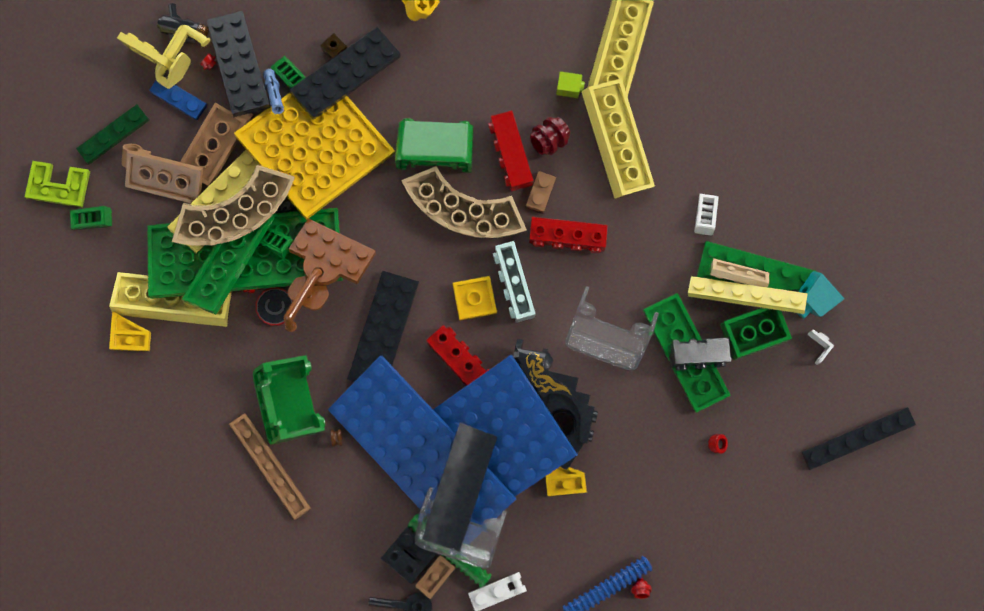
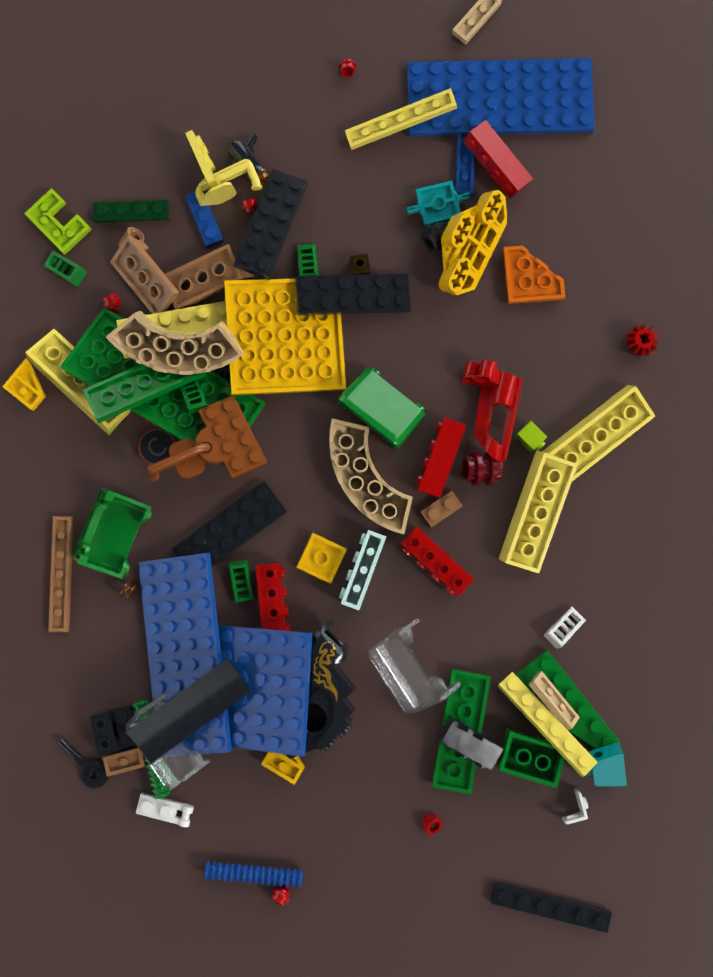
camera: 40 degrees right, 5 degrees up
medium blue pin [263,69,284,114] -> none
none -> red plate [102,293,121,313]
none -> green slope [228,560,254,603]
none -> red panel [462,360,523,463]

